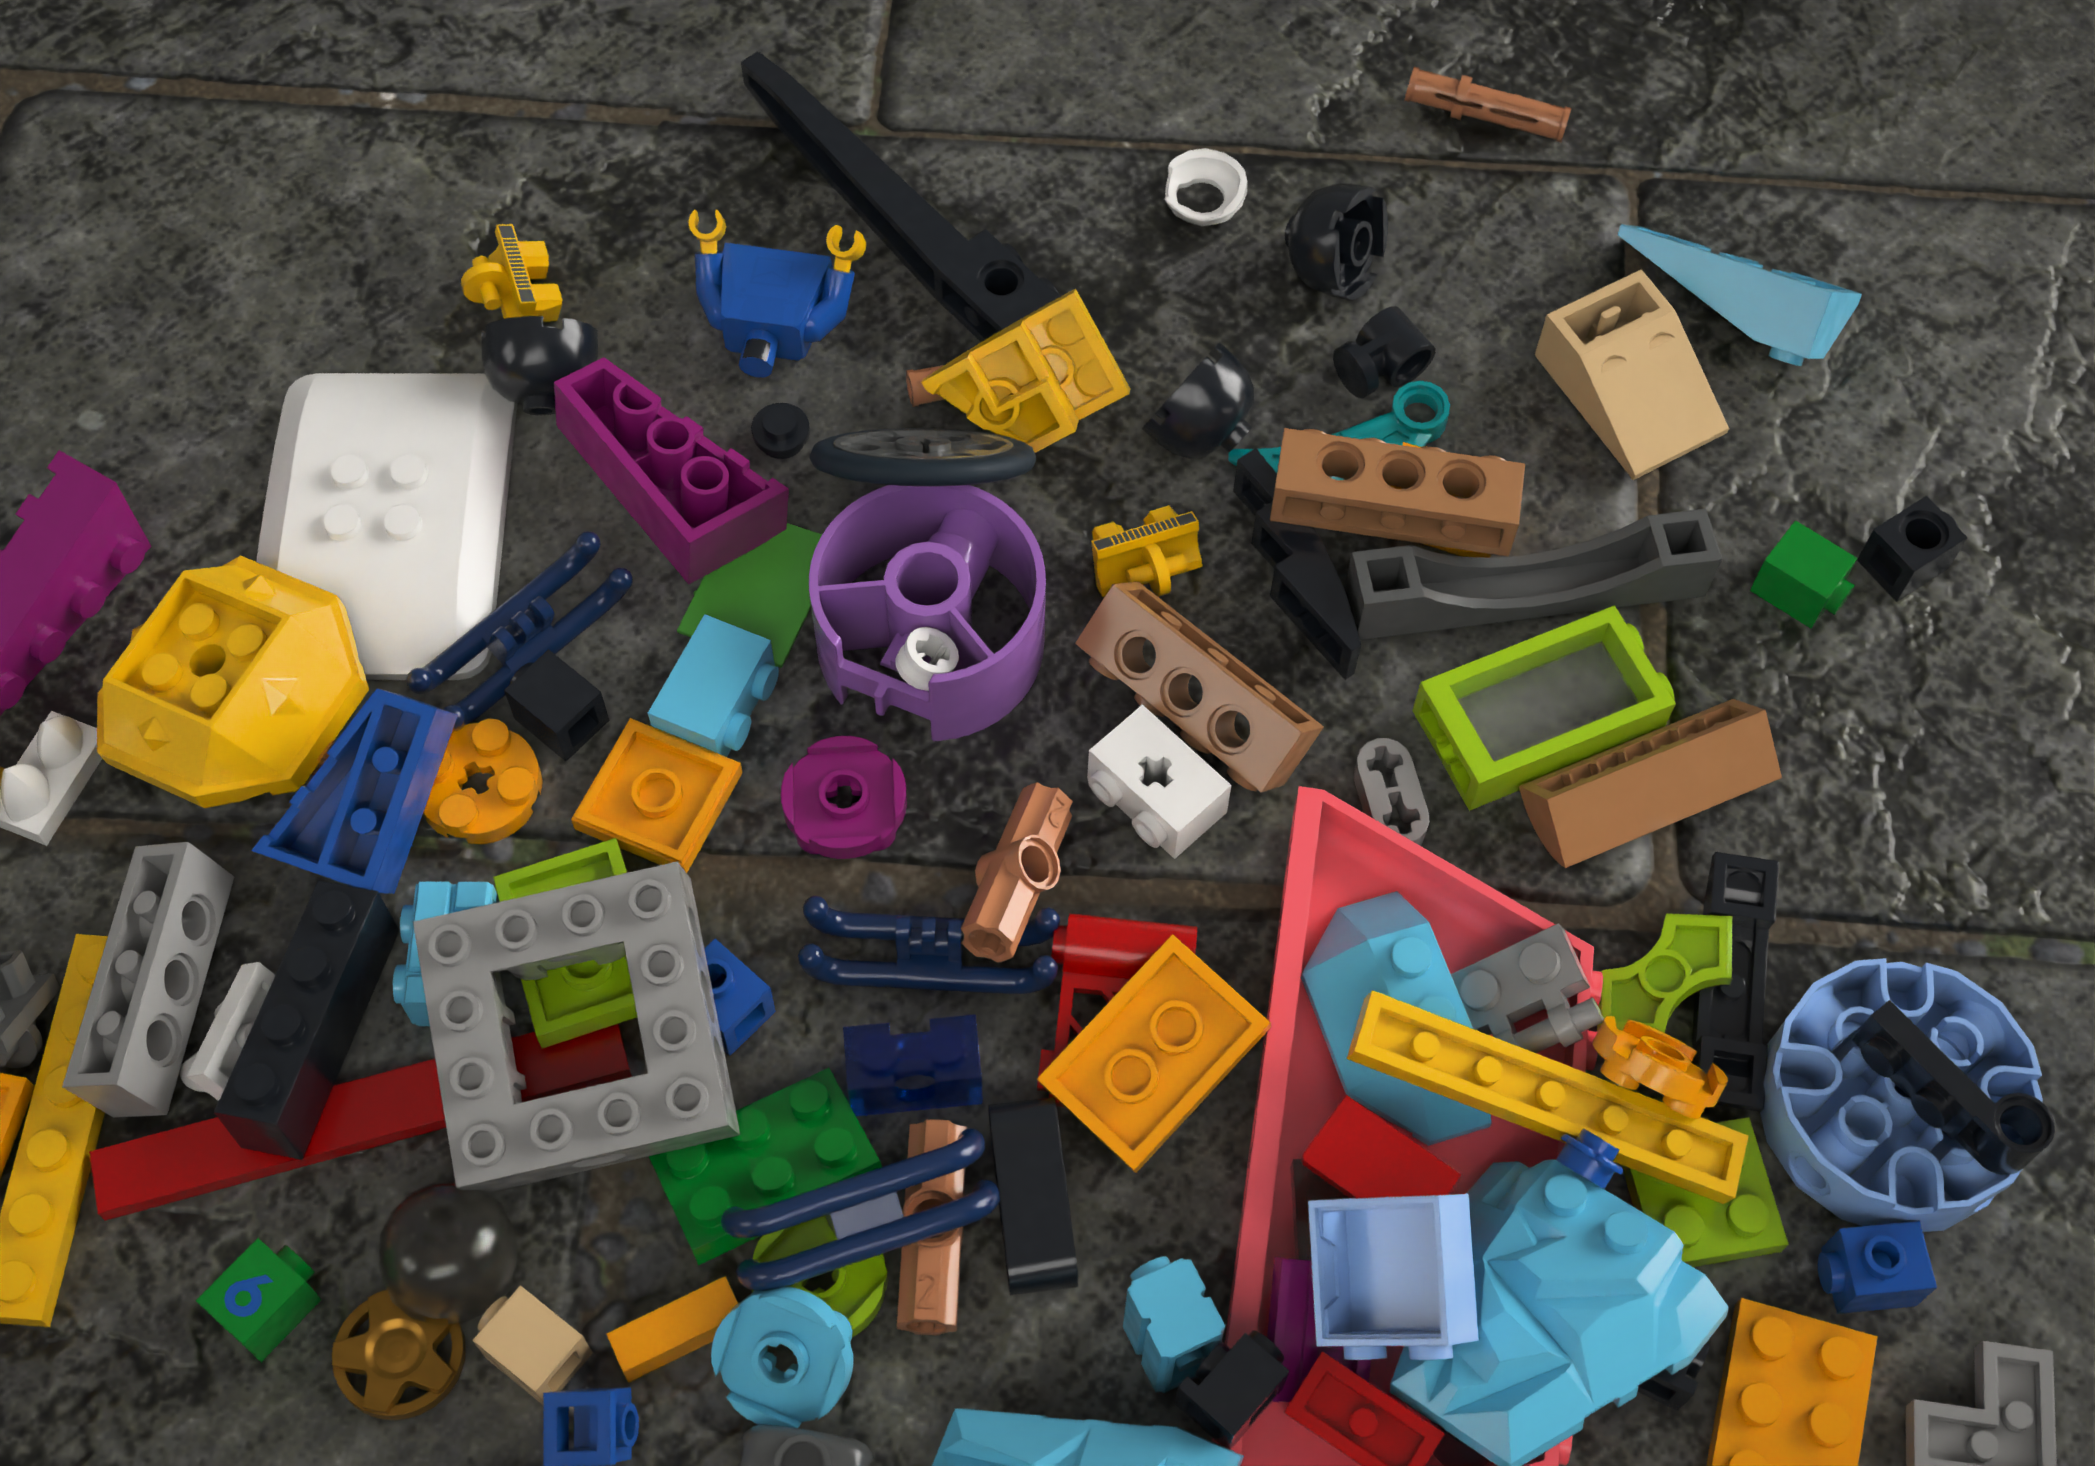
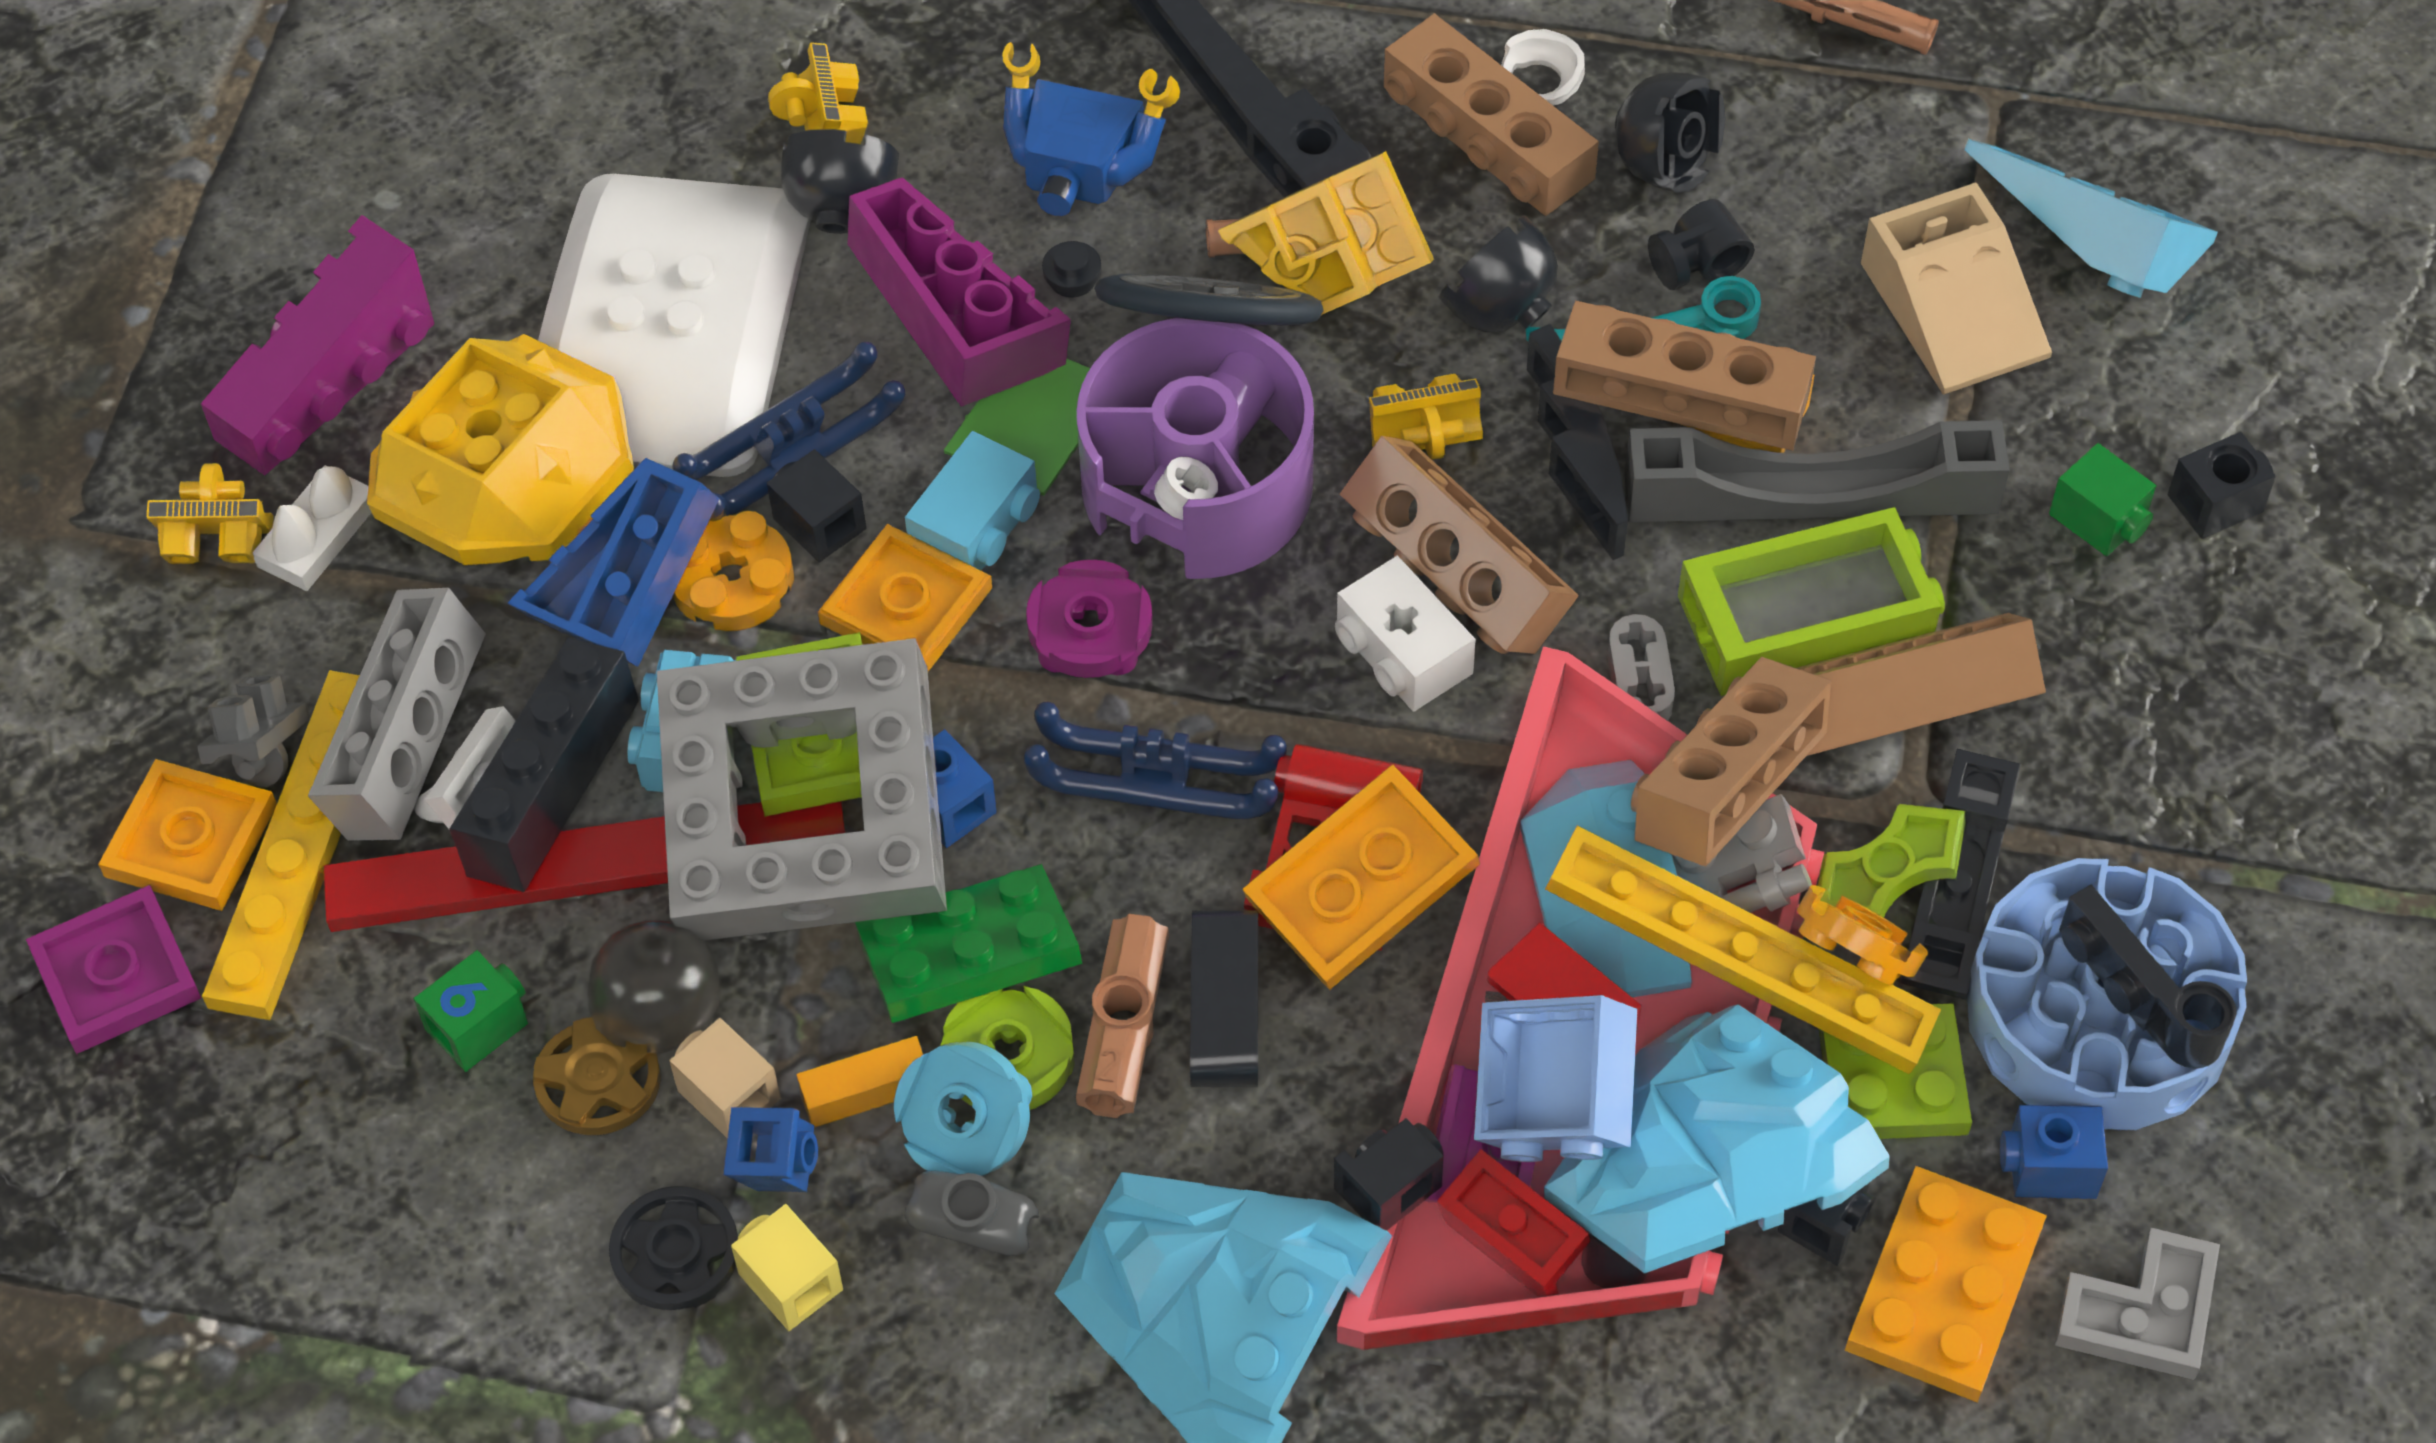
camera: 10 degrees right, 5 degrees down
dark blue piece [721,1128,1000,1291] -> none
clear blue brick [843,1014,983,1116] -> none
nougat piece [961,782,1073,963] -> none
medium azure brick [1123,1256,1225,1393] -> none
blue plate [1556,1128,1623,1189] -> none
none -> medium nougat brick [1384,13,1599,216]
none -> medium nougat brick [1631,657,1832,867]

